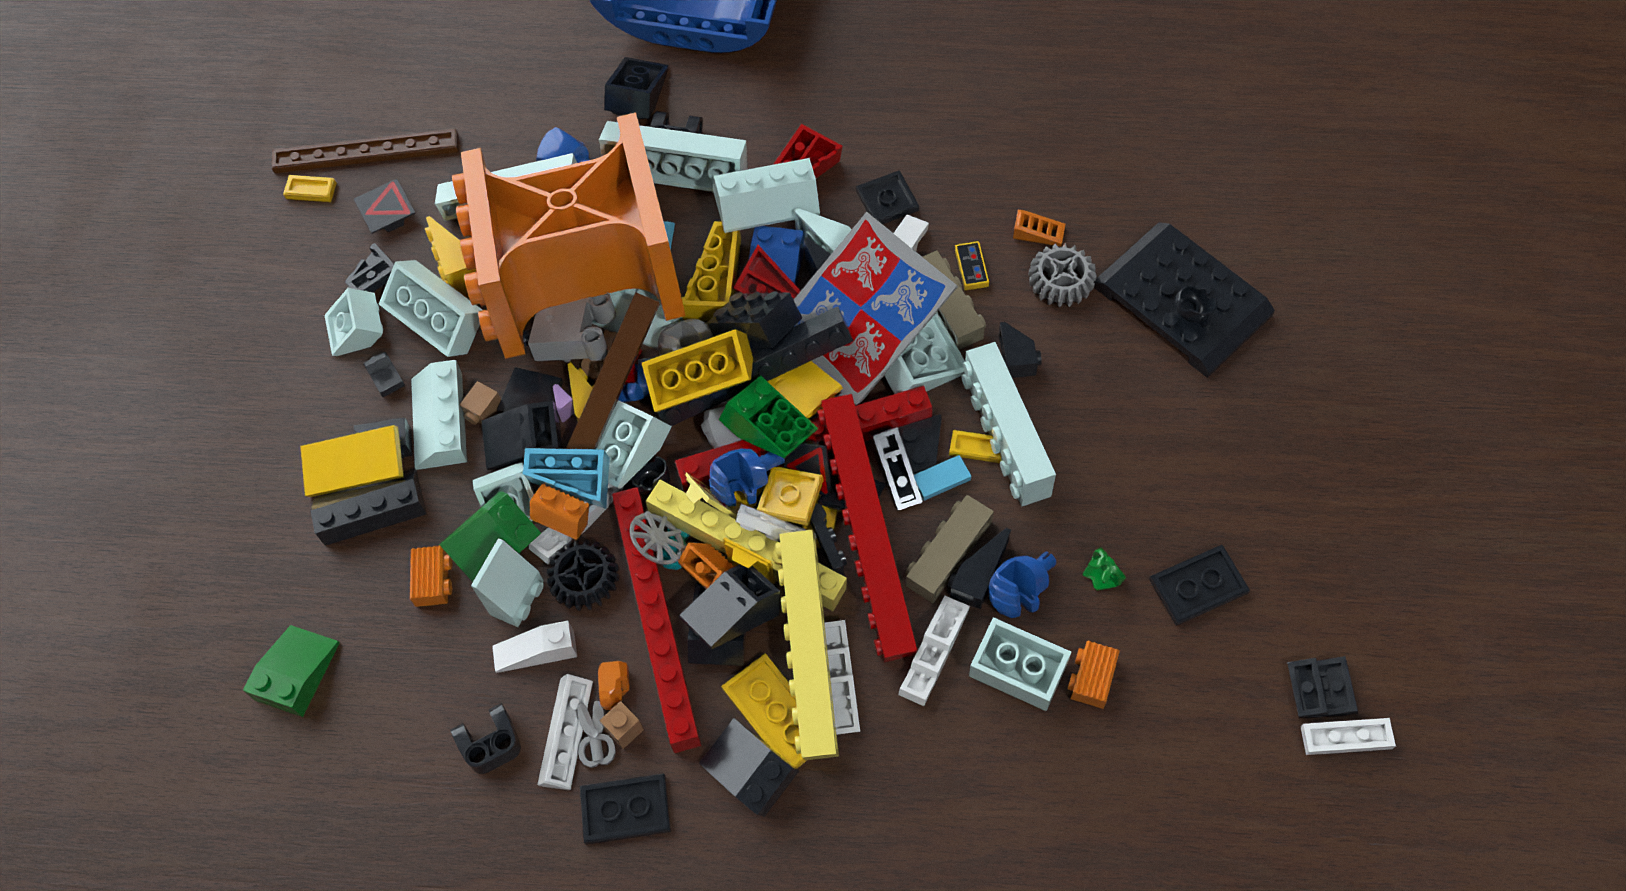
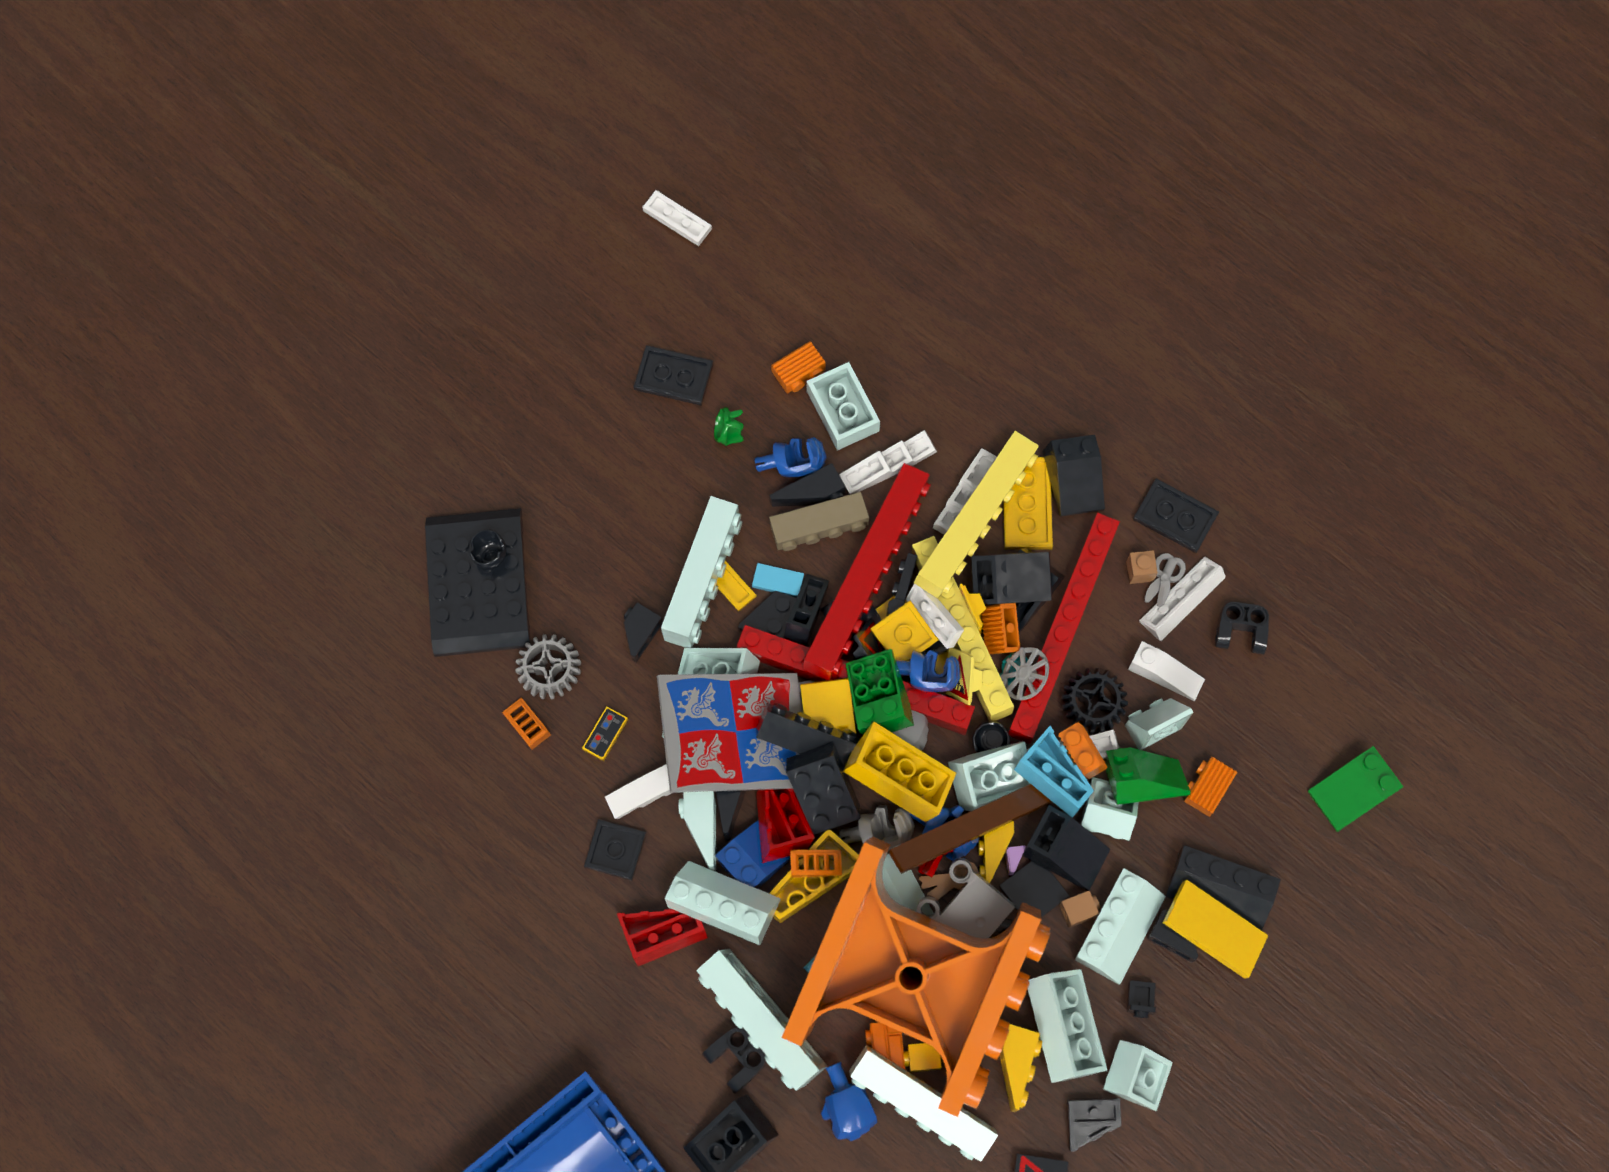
camera: 145 degrees left, 10 degrees up
orange rock [598,661,629,710] -> none
dark tan brick [923,251,986,350] -> none
black slope [1287,656,1358,718] -> none
none -> orange slope [790,850,842,878]

